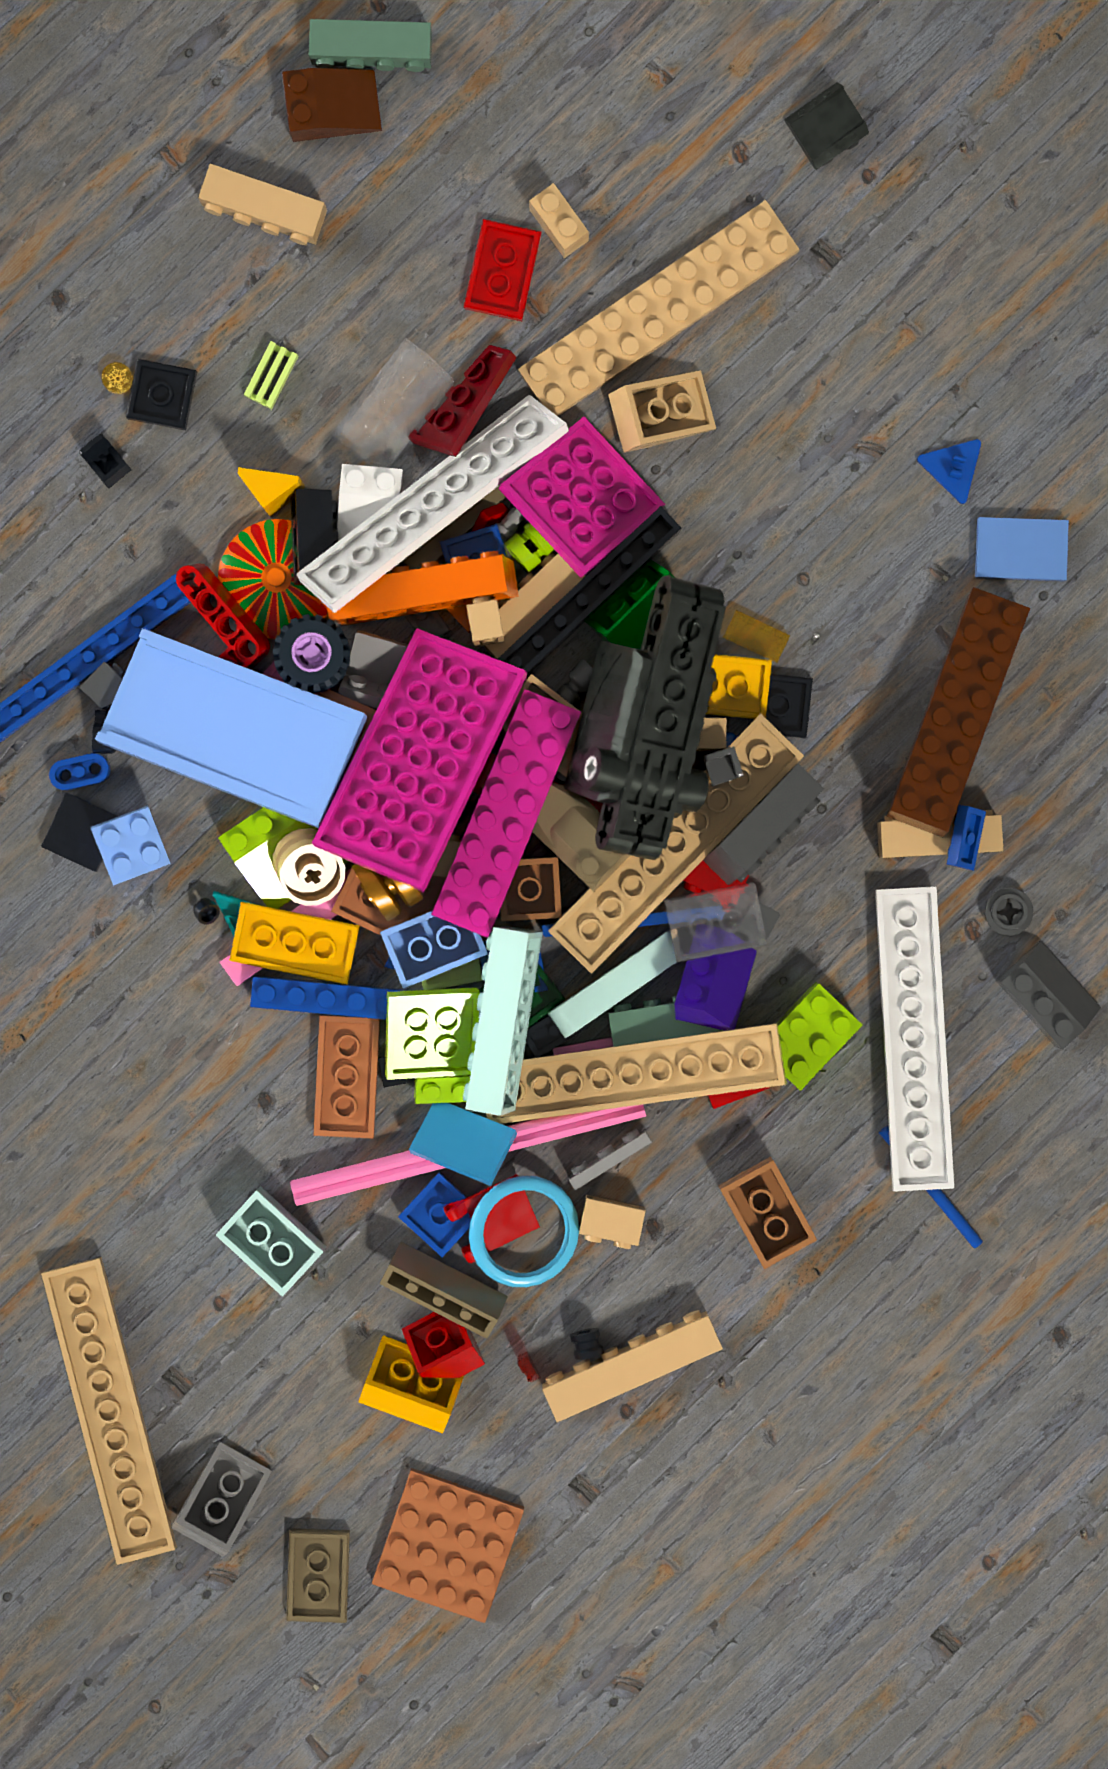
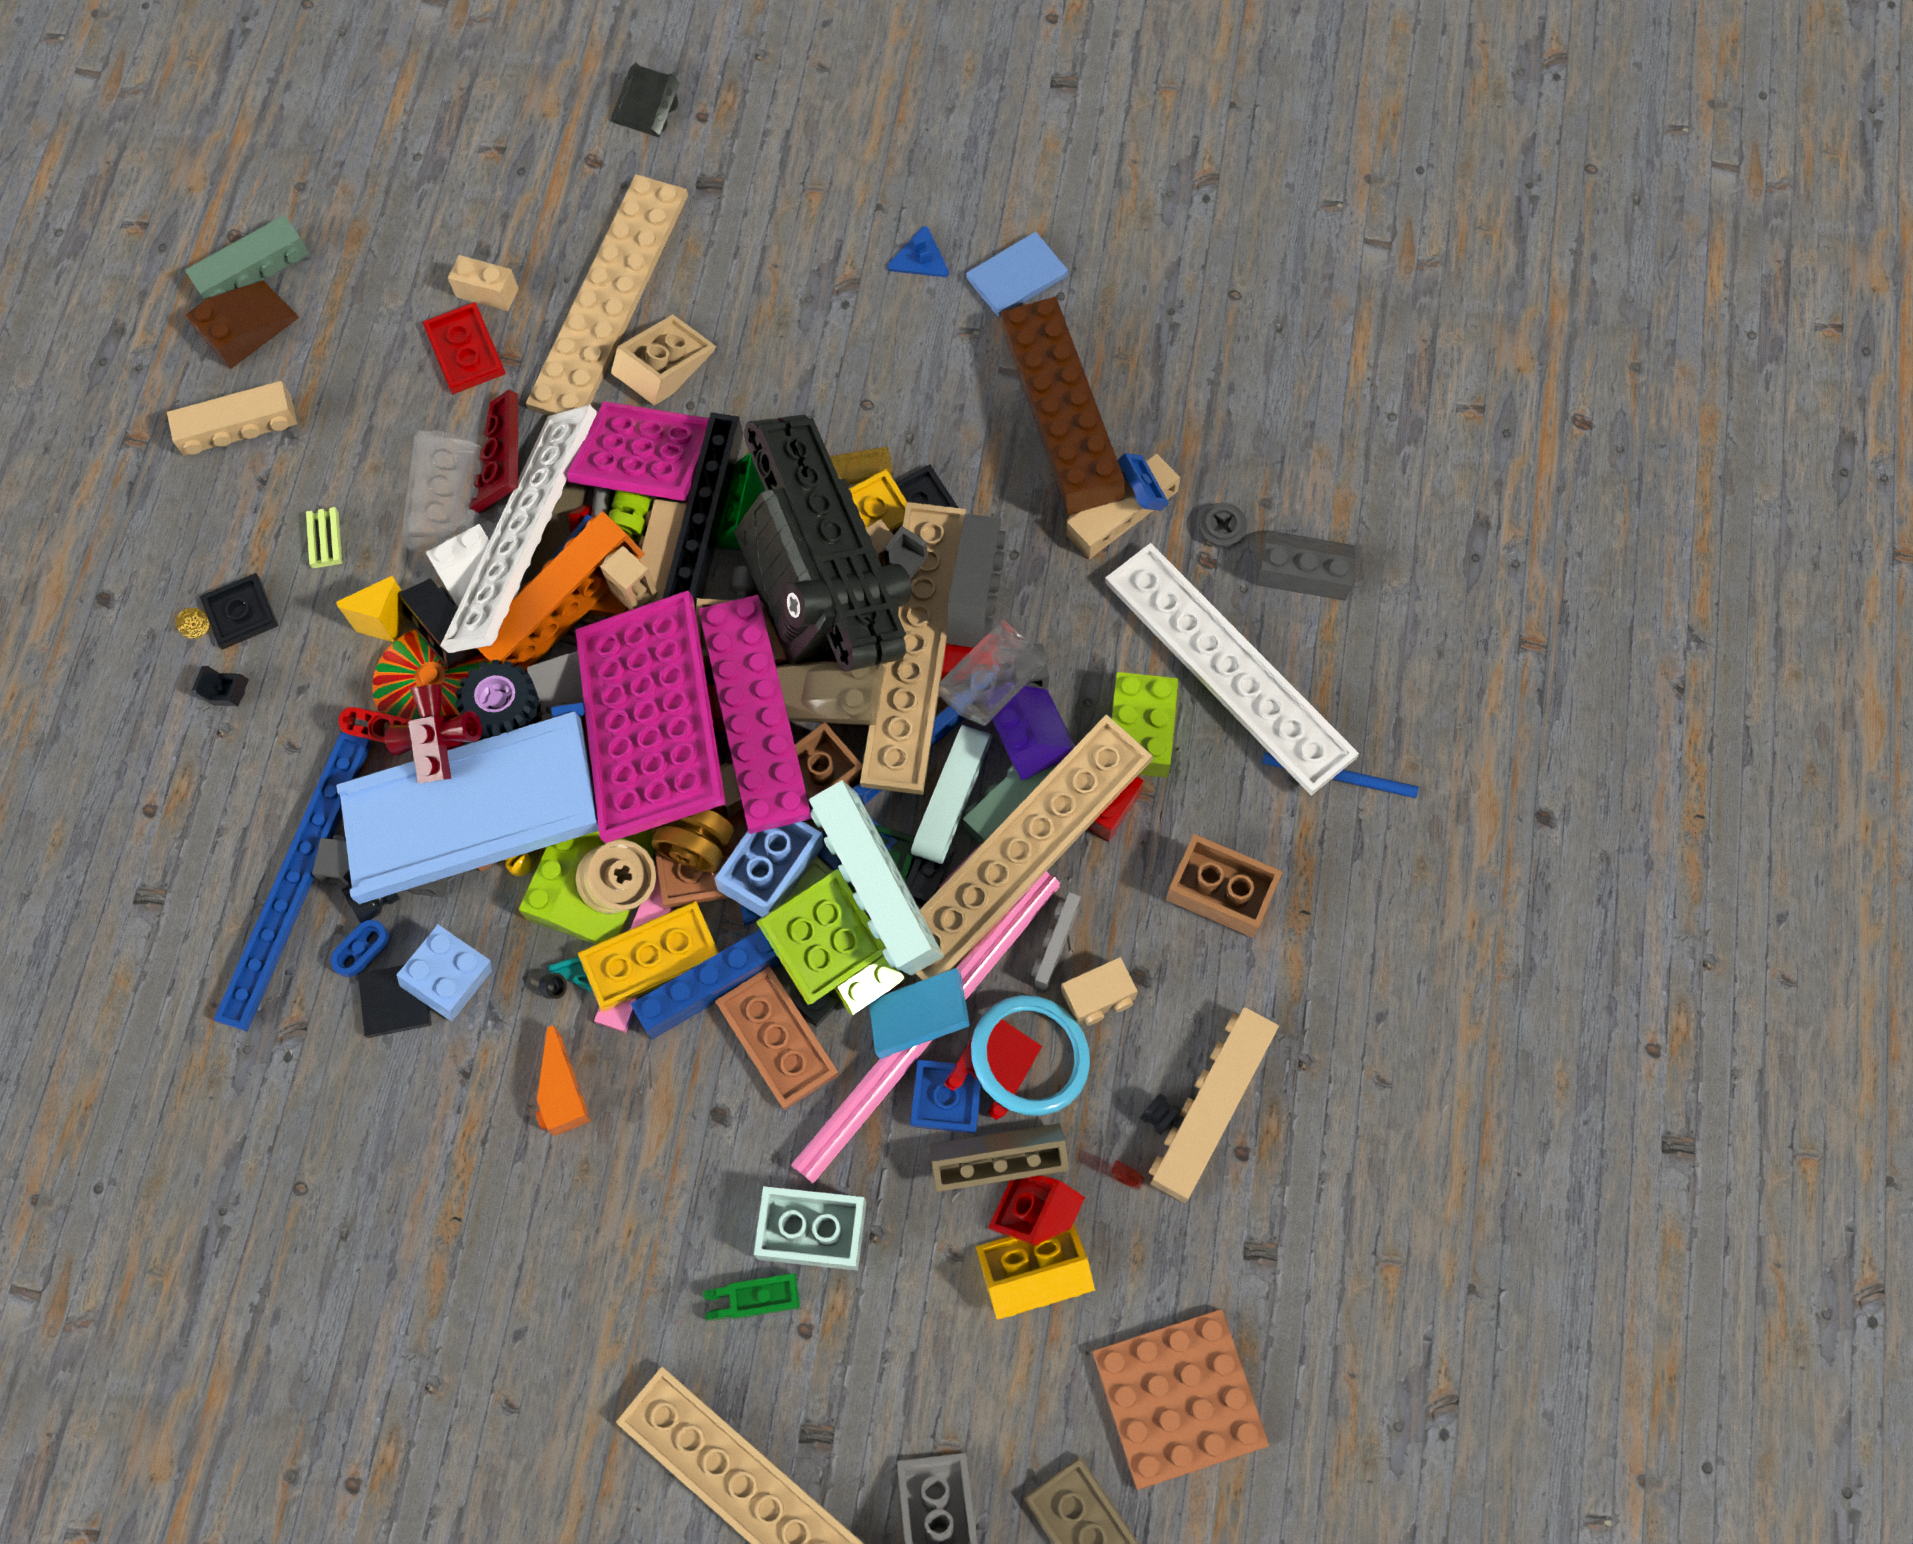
camera: 30 degrees left, 20 degrees down
none -> dark red brick [385,684,482,784]
none -> orange slope [535,1025,591,1136]
none -> blue tile [551,702,585,718]
none -> green hinge [703,1273,801,1321]

